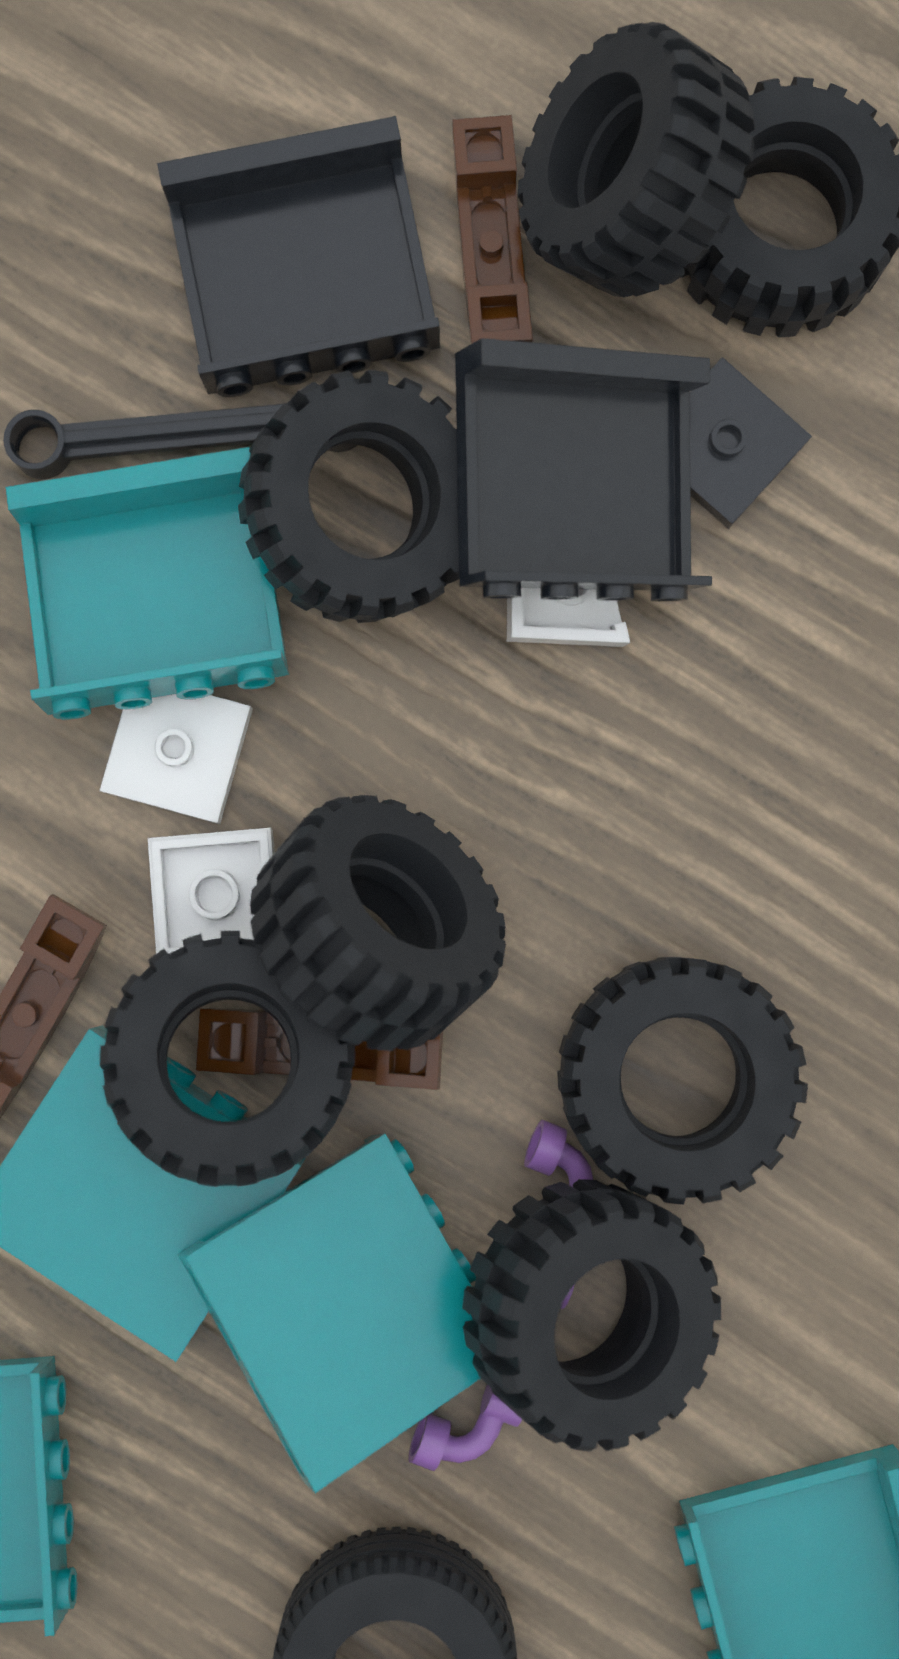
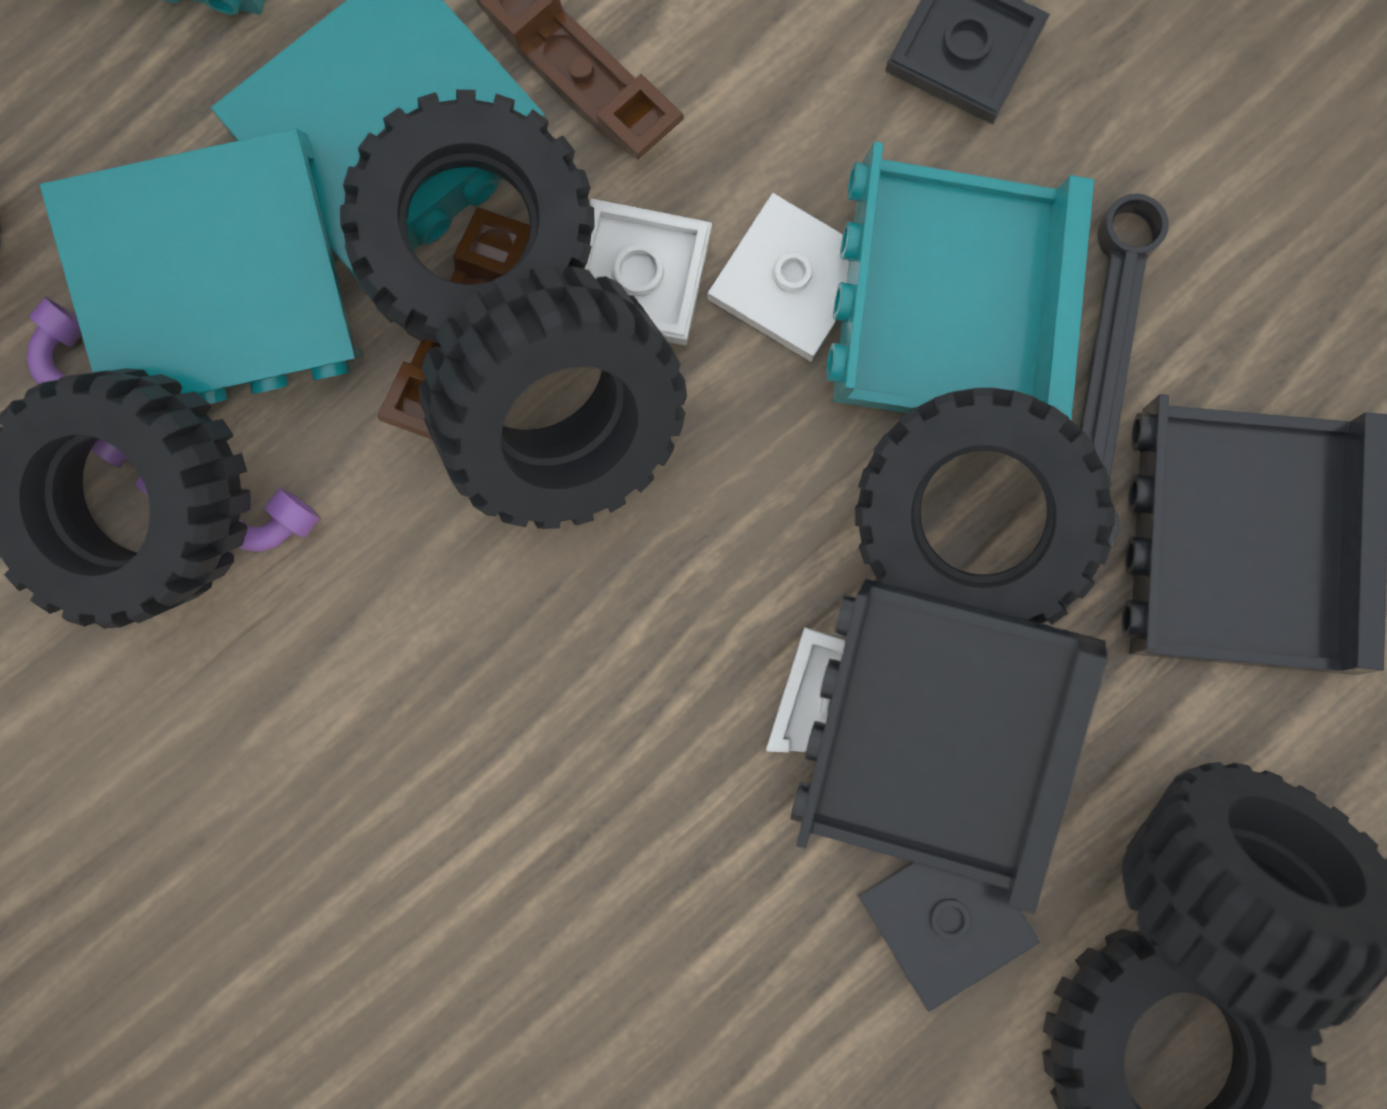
camera: 110 degrees right, 5 degrees down
reddish brown slope [452,115,533,344] -> none
black tyre [557,957,808,1205] -> none

